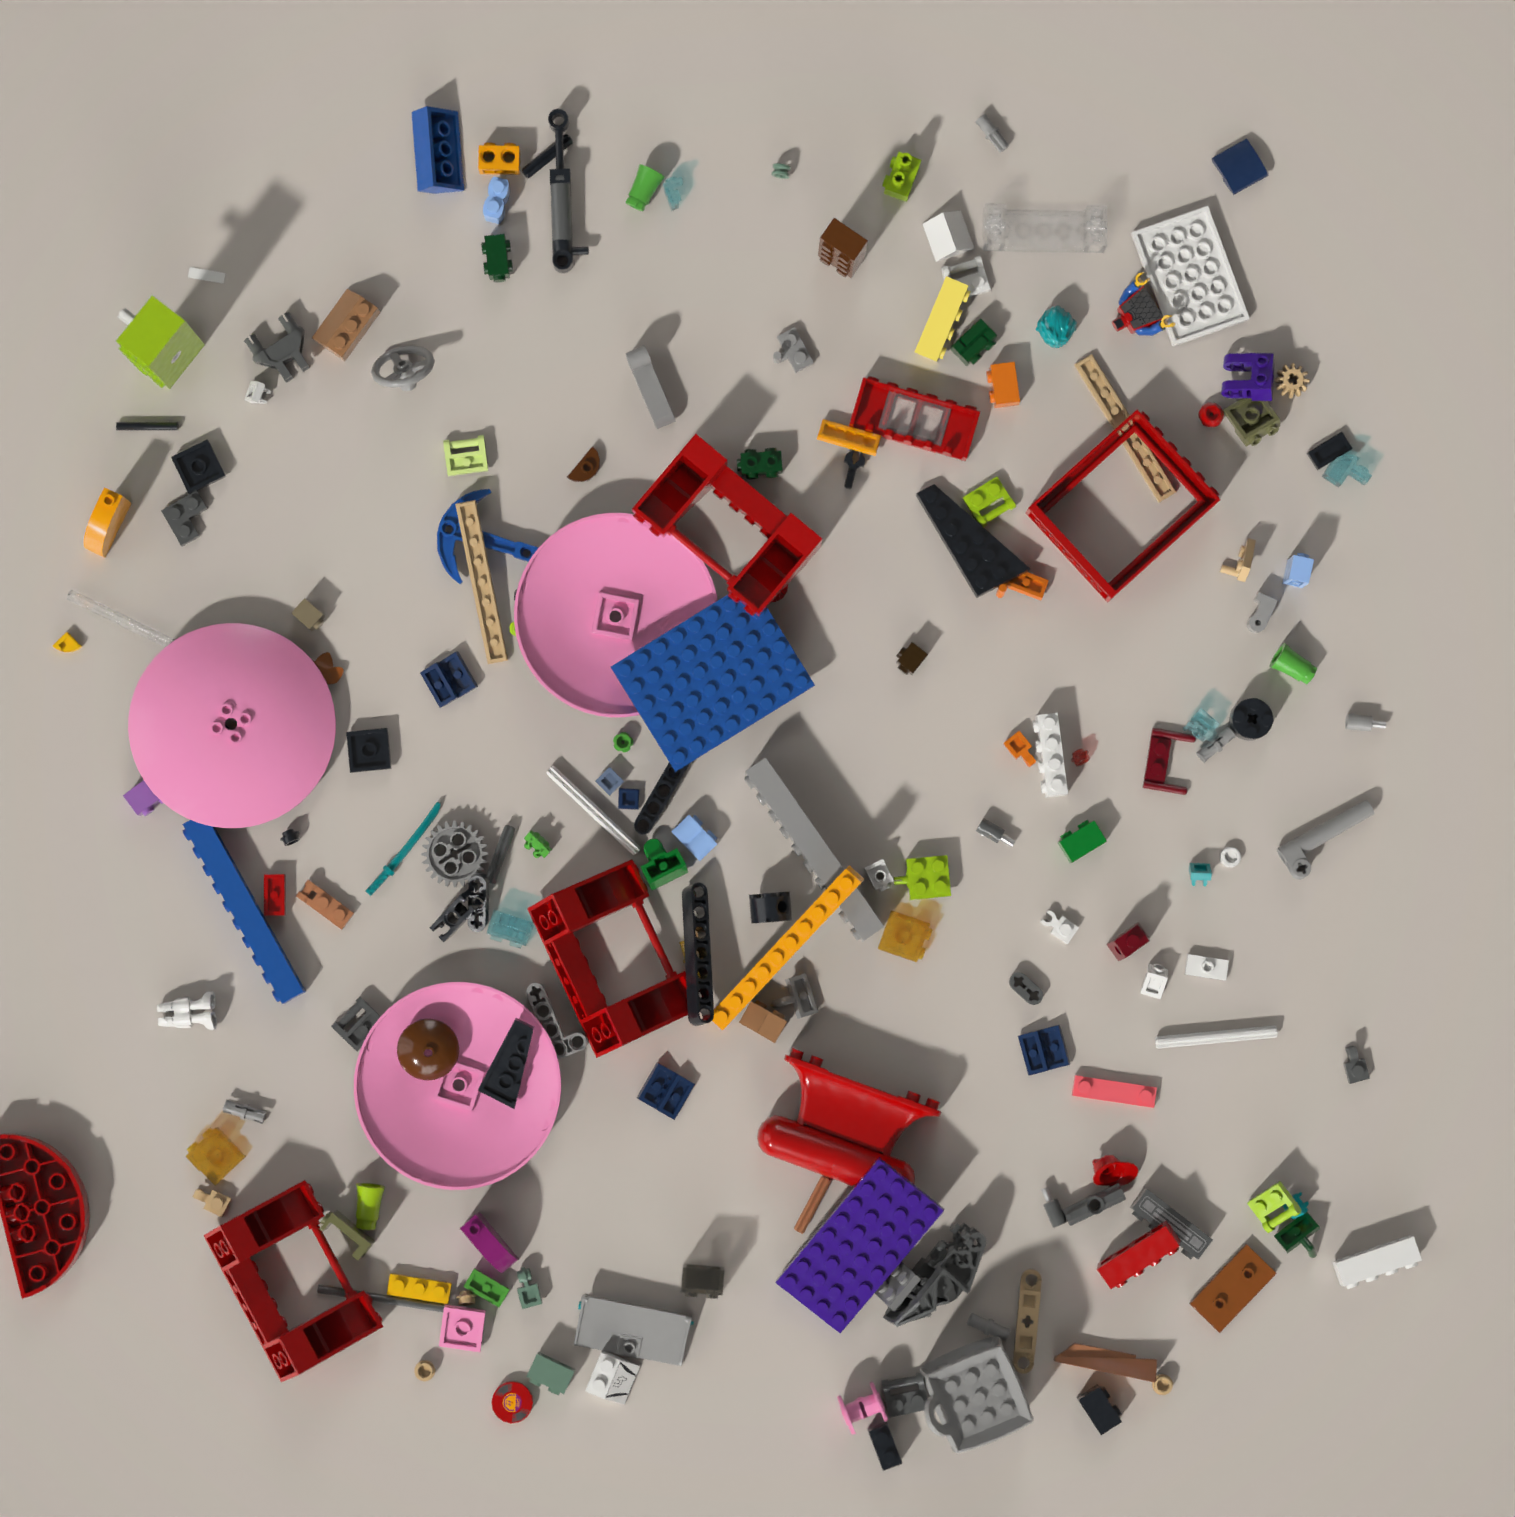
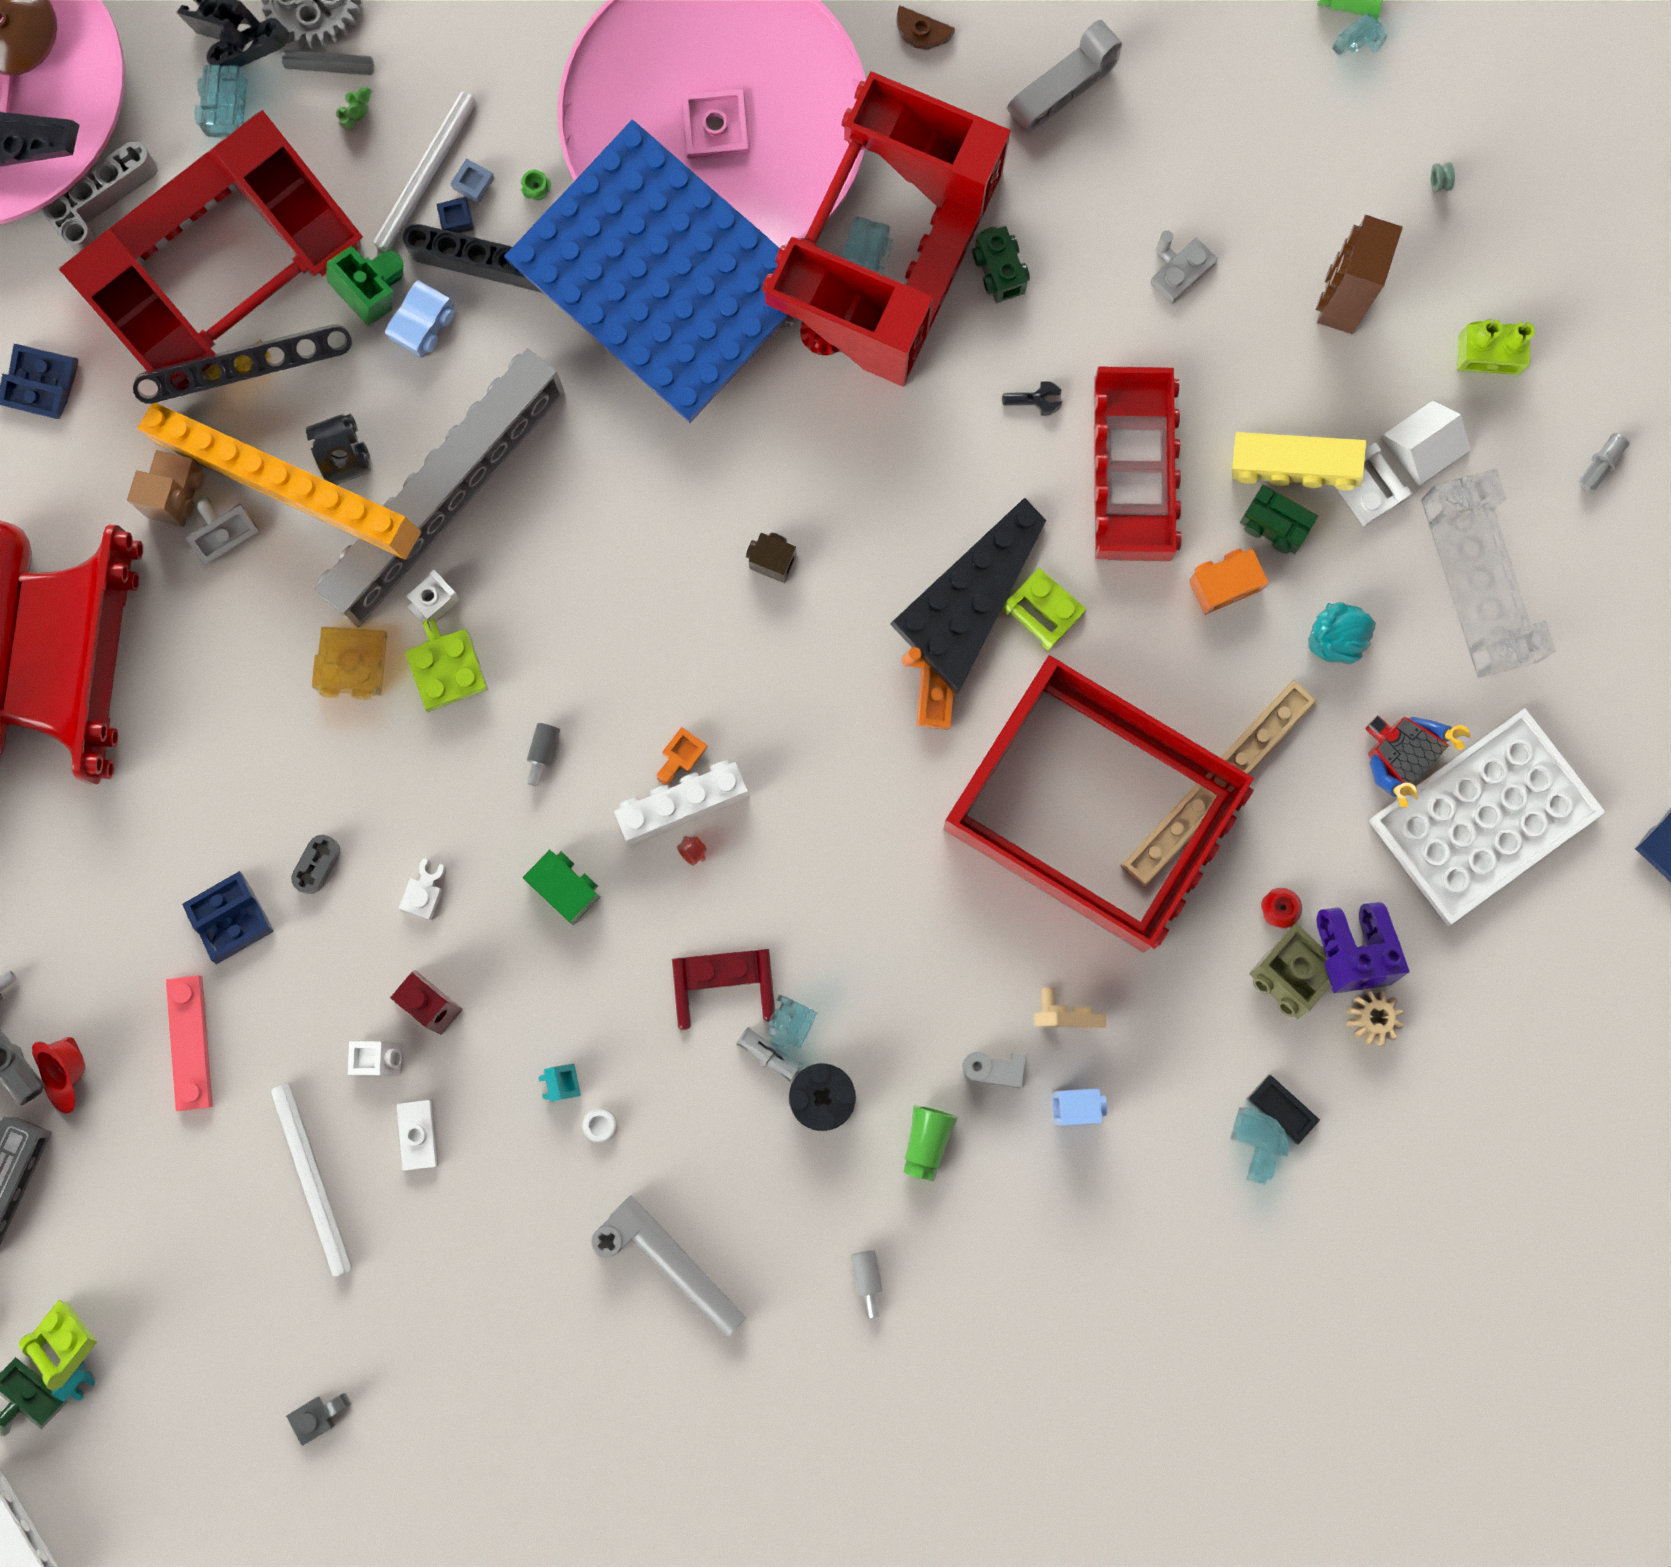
camera: 80 degrees right, 5 degrees down
light orange plate [817,419,881,456] -> none
none -> clear light blue brick [841,216,894,276]

